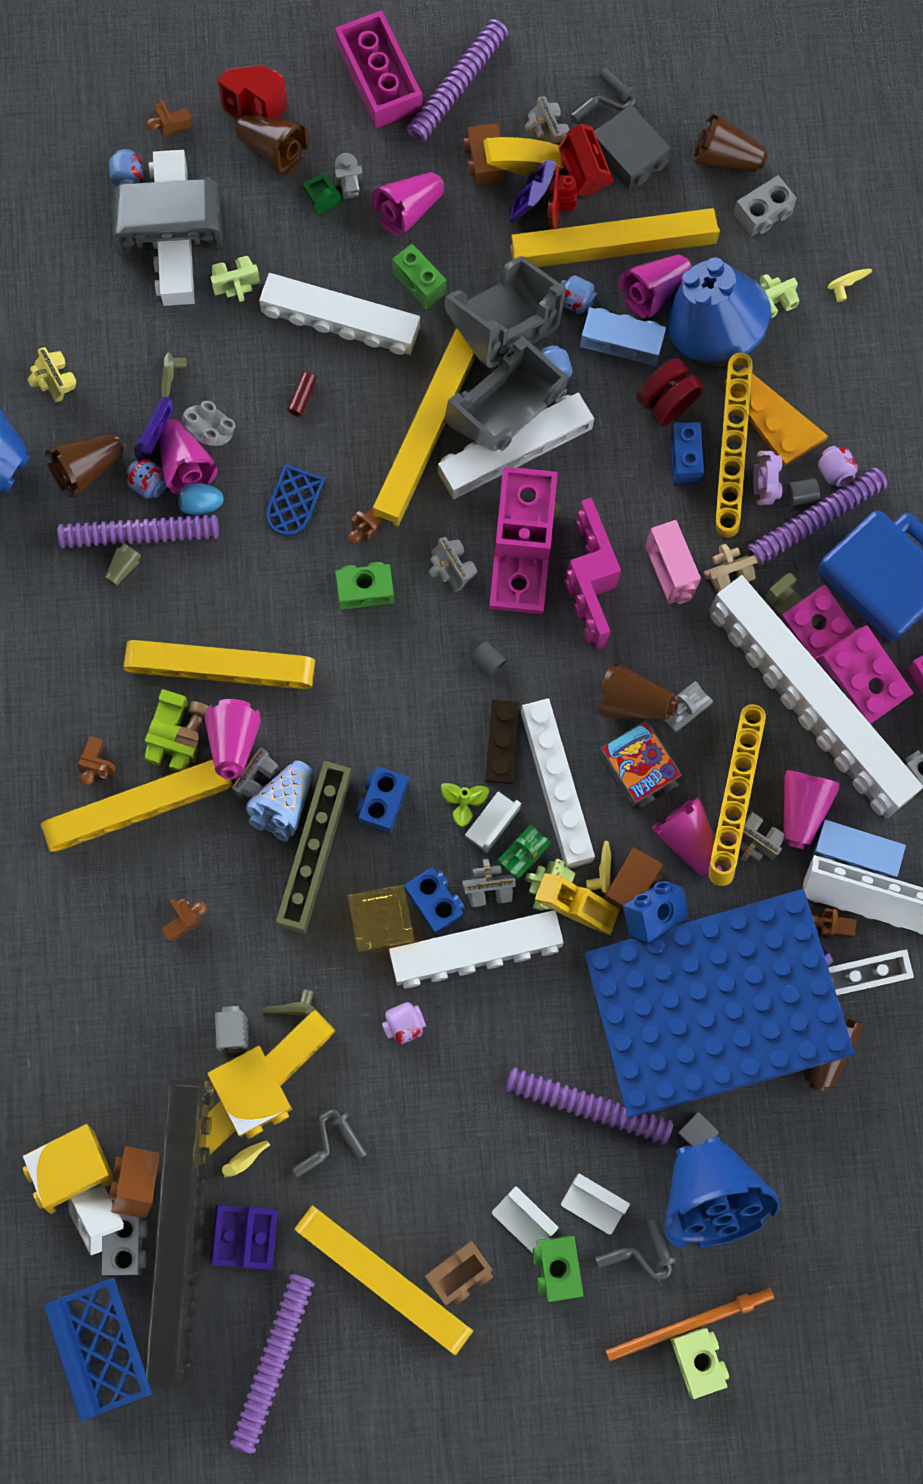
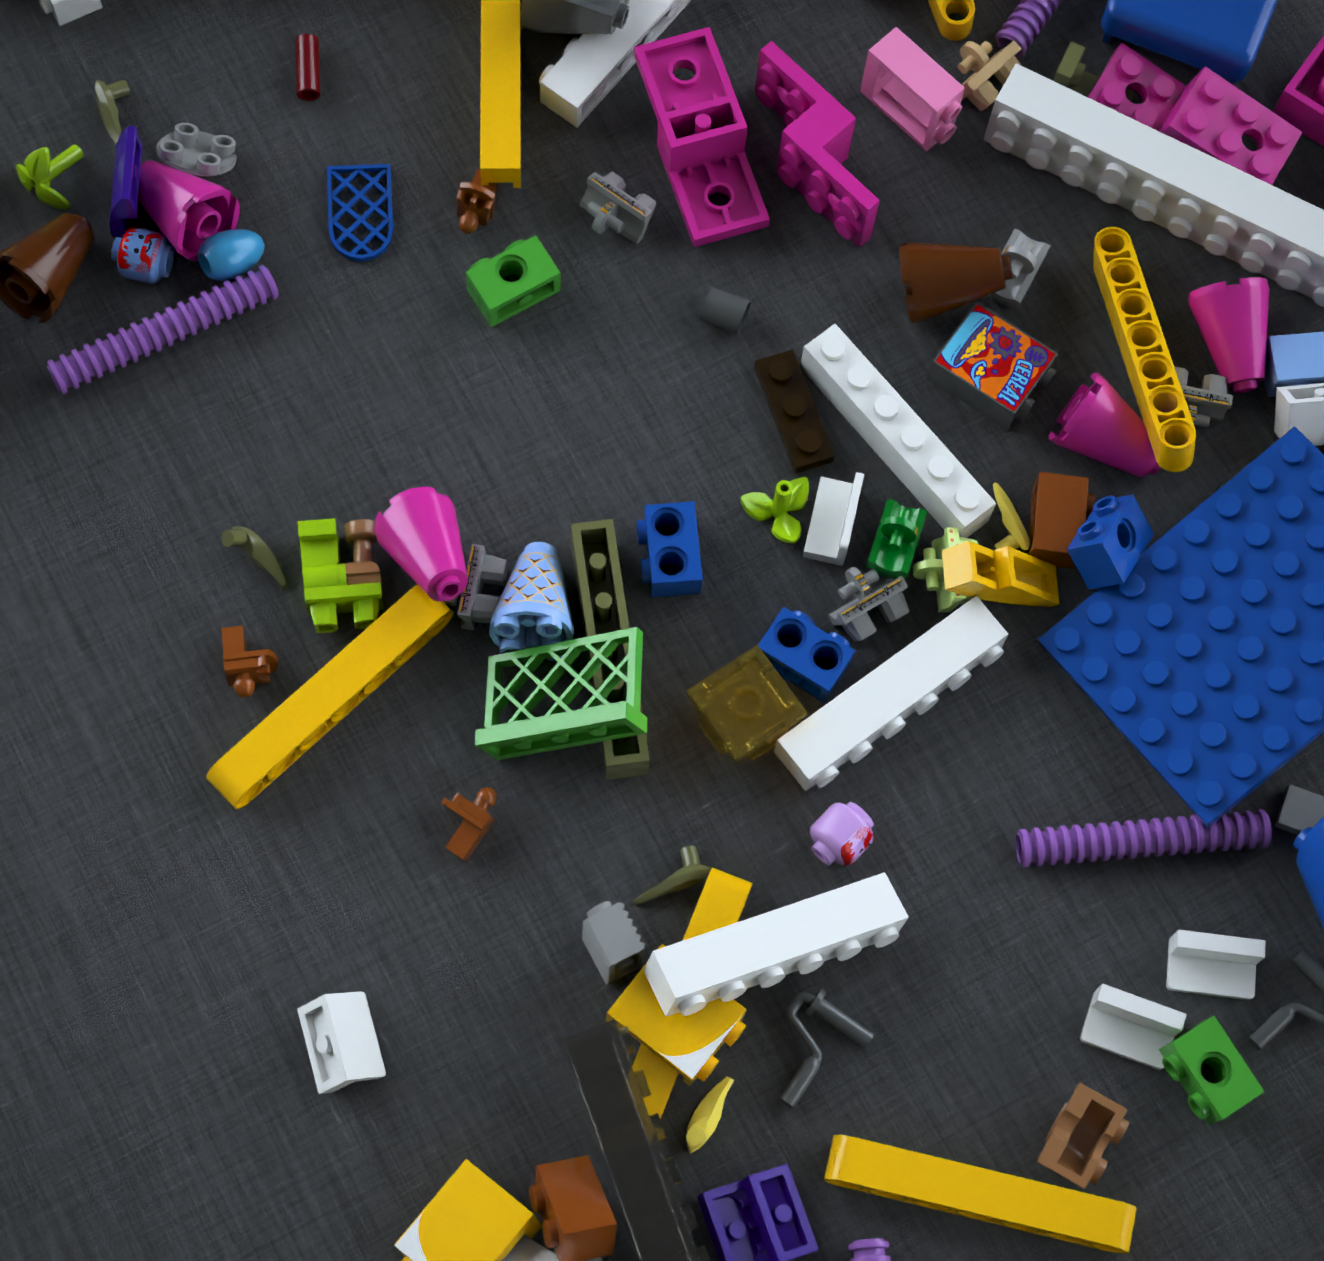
camera: 25 degrees left, 5 degrees down
olive cone [104,543,142,585] -> none
yellow beam [123,640,315,689] -> none
none -> lime plant [15,144,84,209]
none -> olive bar [221,526,287,588]
none -> white panel [297,991,386,1094]
none -> bright green fence [475,627,648,760]
none -> white brick [643,872,909,1017]

